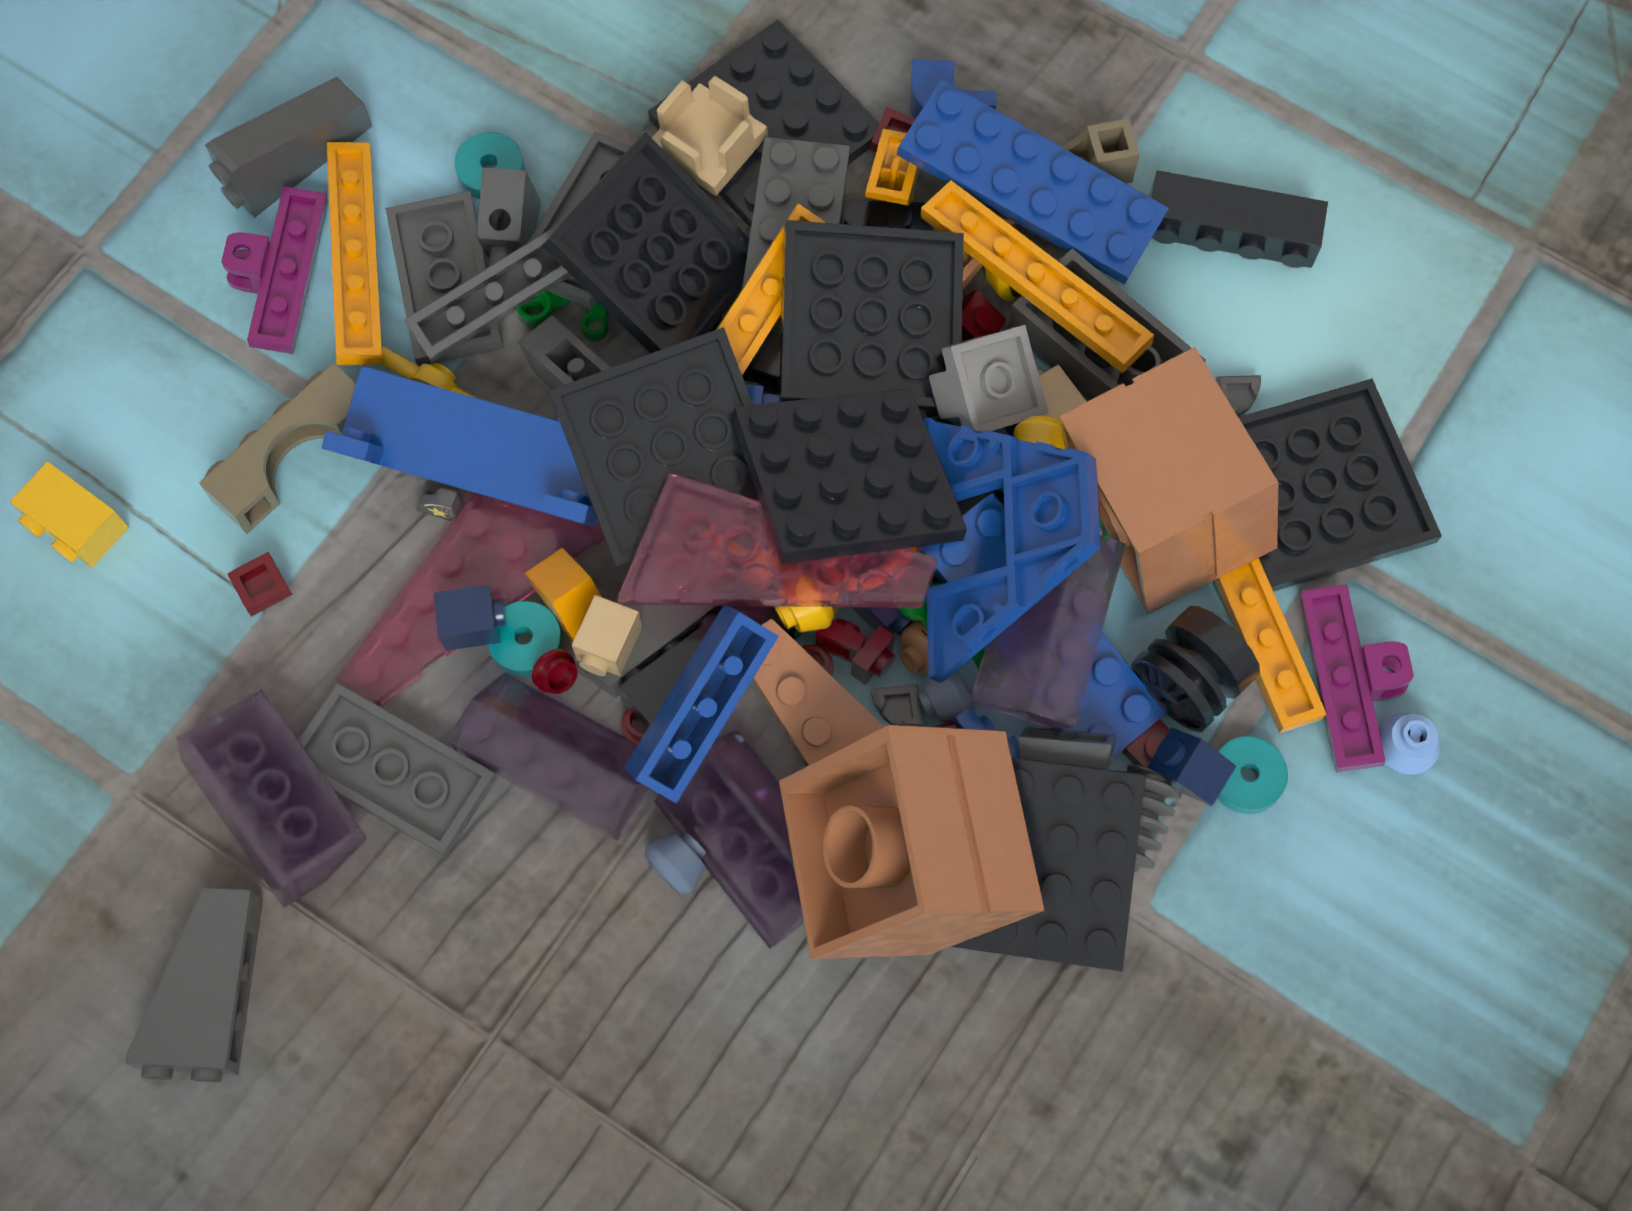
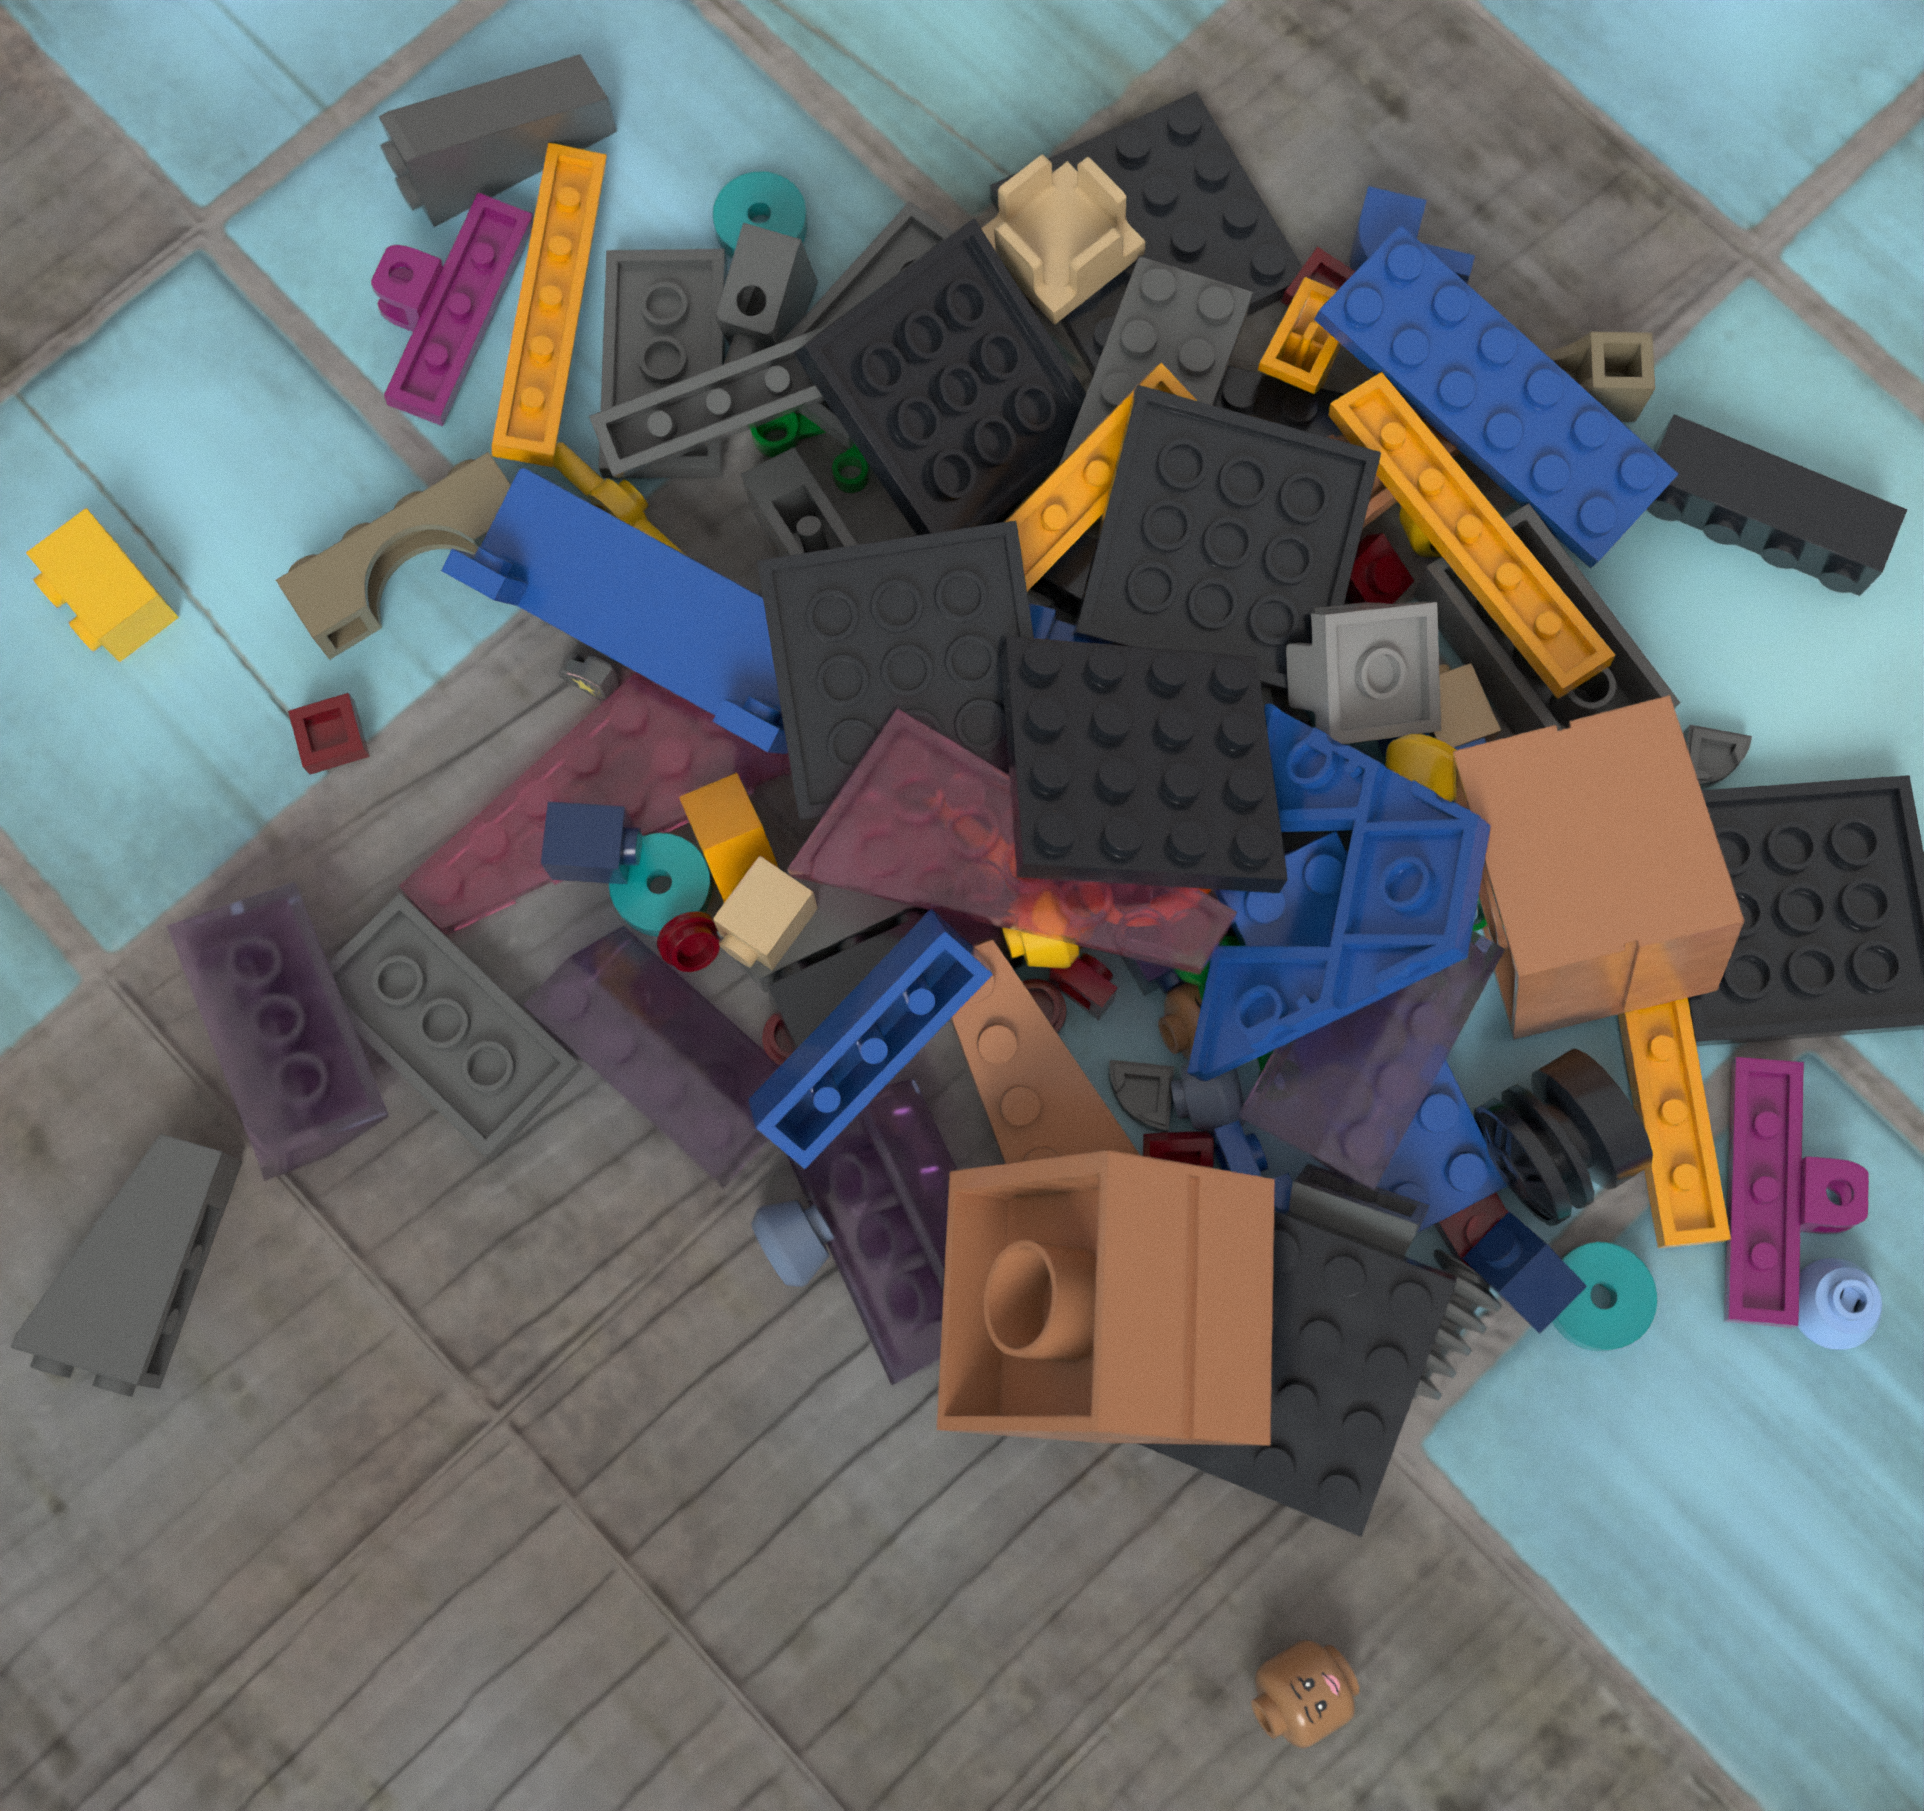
camera: 15 degrees right, 5 degrees up
dark red plate [851,625,896,685] -> none
none -> medium nougat head [1251,1639,1359,1749]

